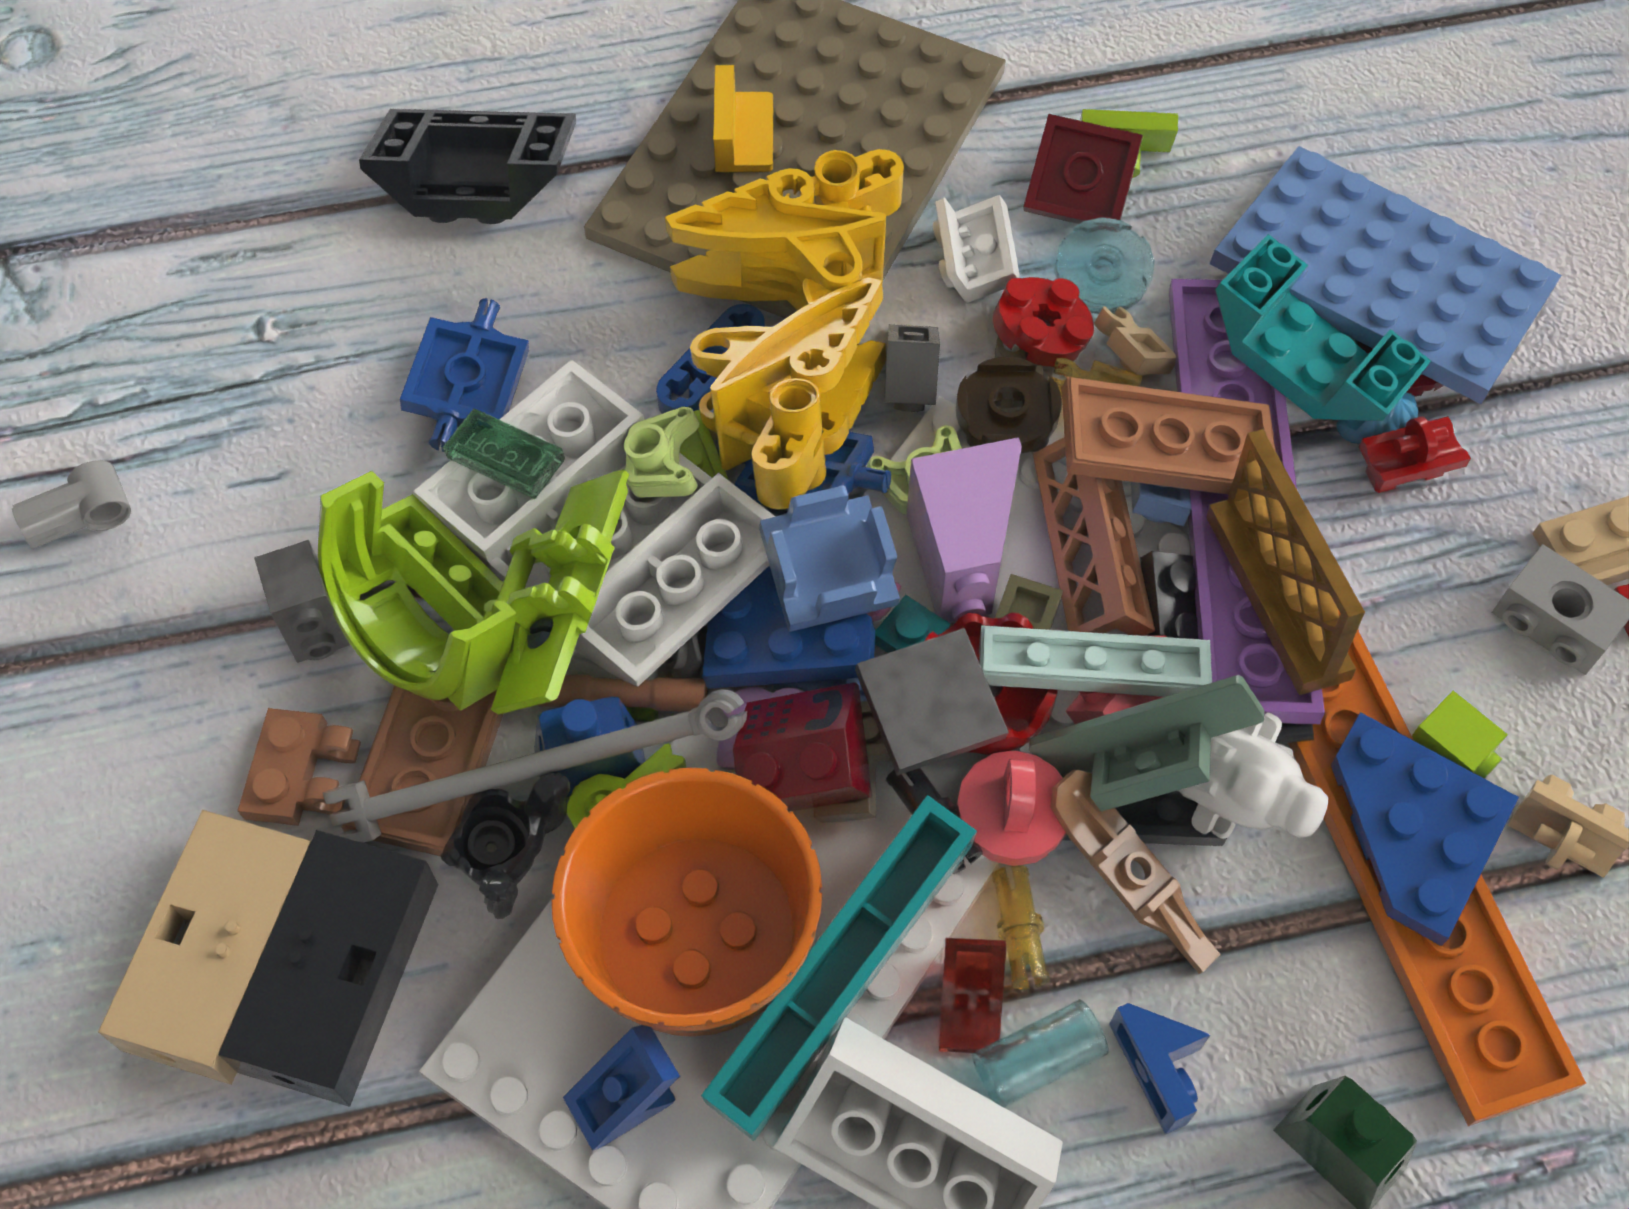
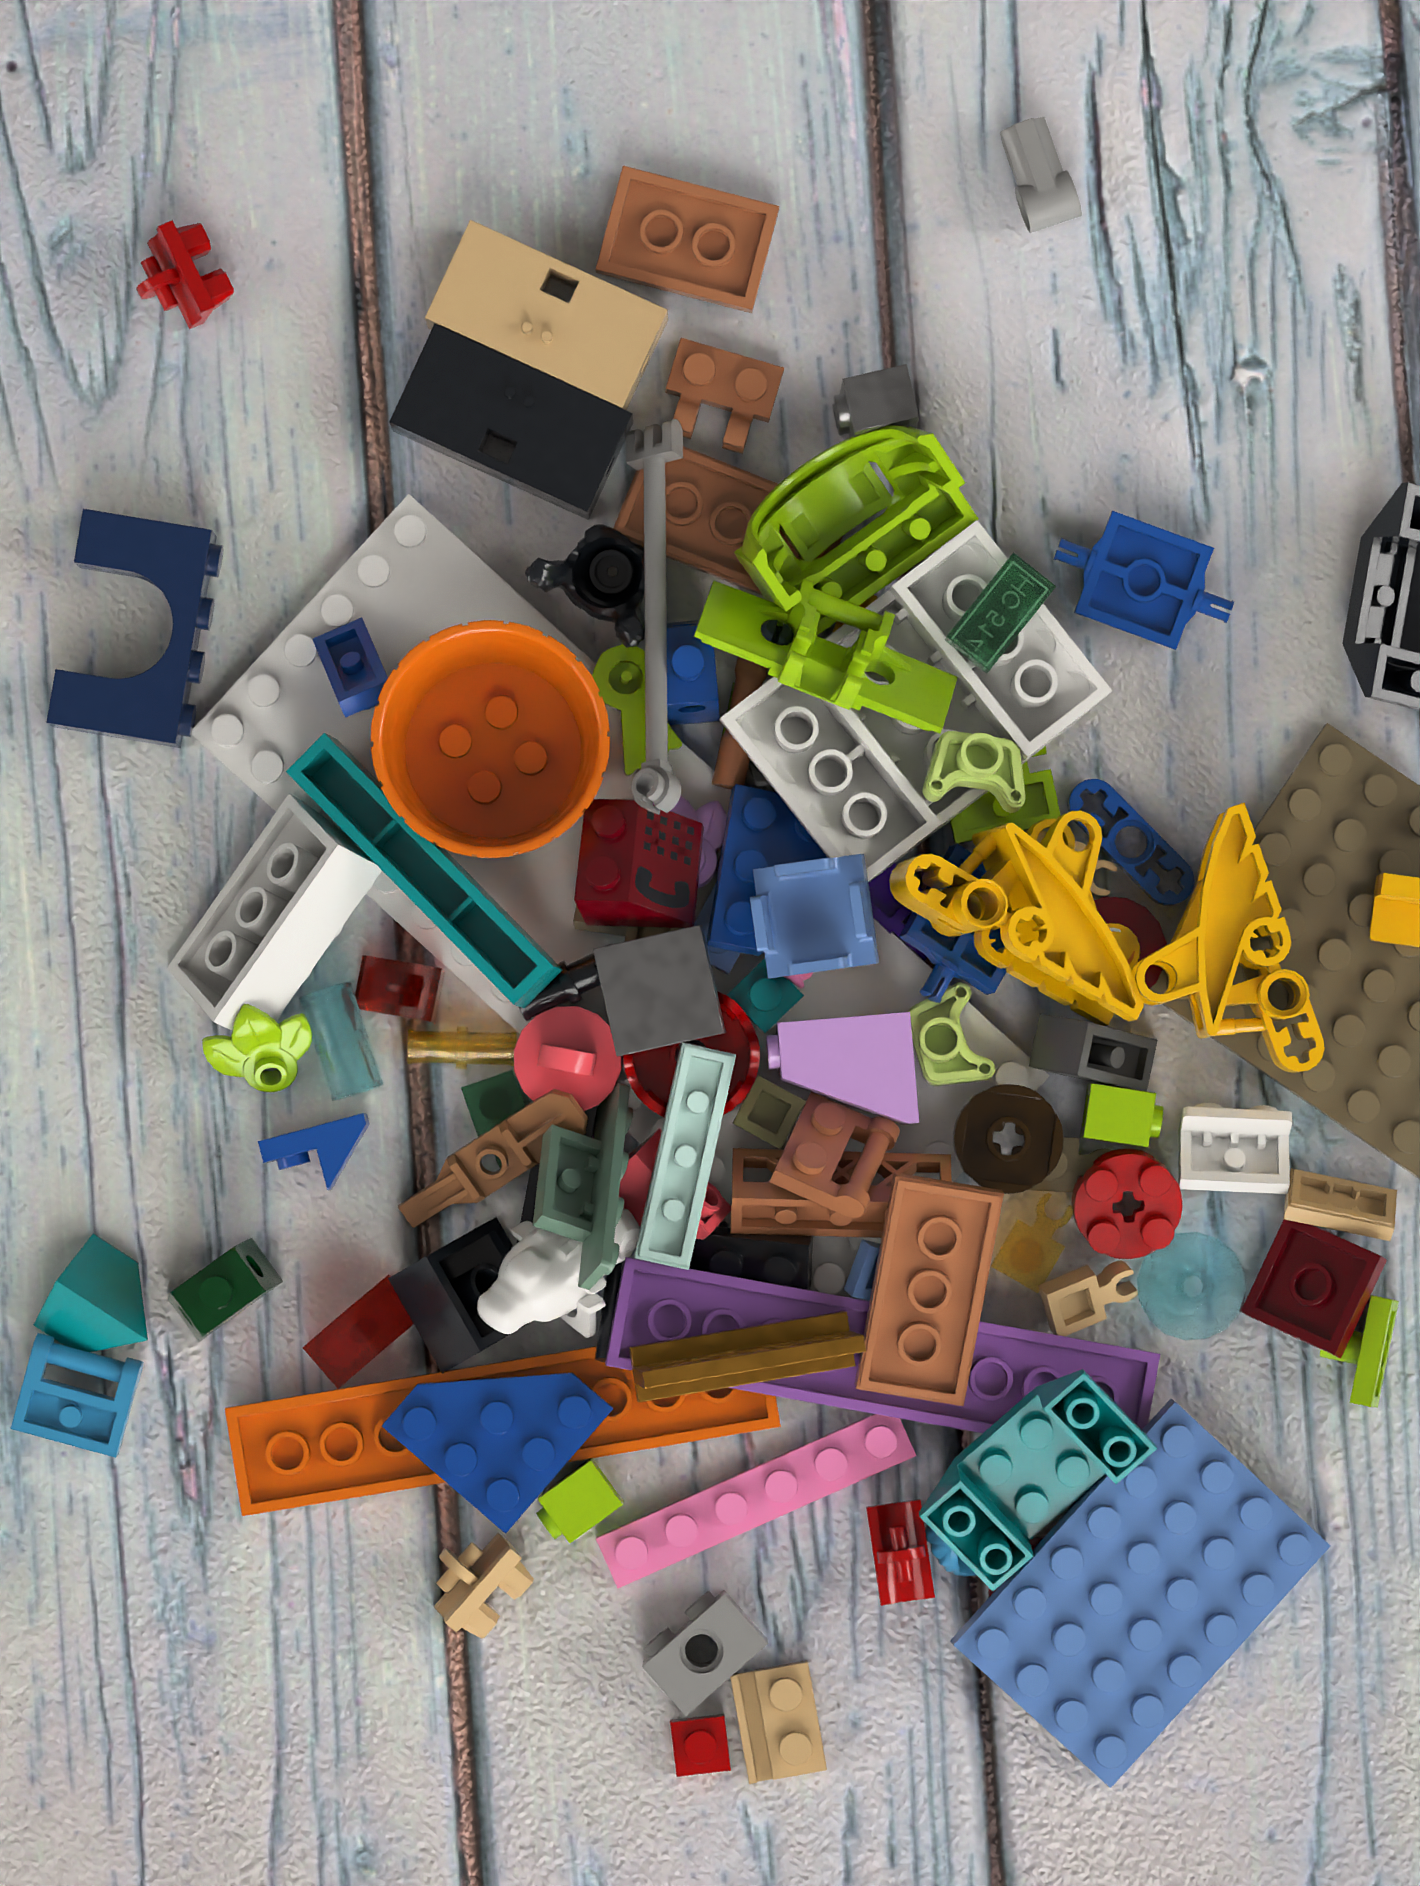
camera: 95 degrees right, 25 degrees up
none -> lime plate [202,1004,312,1092]
none -> clear red slope [302,1274,414,1389]
none -> black slope [388,1217,532,1373]
none -> clear green plate [461,1069,526,1168]
none -> nougat plate [595,166,780,313]
none -> bright pink plate [596,1414,917,1588]
none -> nougat plate [770,1091,900,1218]
none -> lime brick [1079,1083,1164,1147]
none -> tan plate [1283,1168,1397,1241]

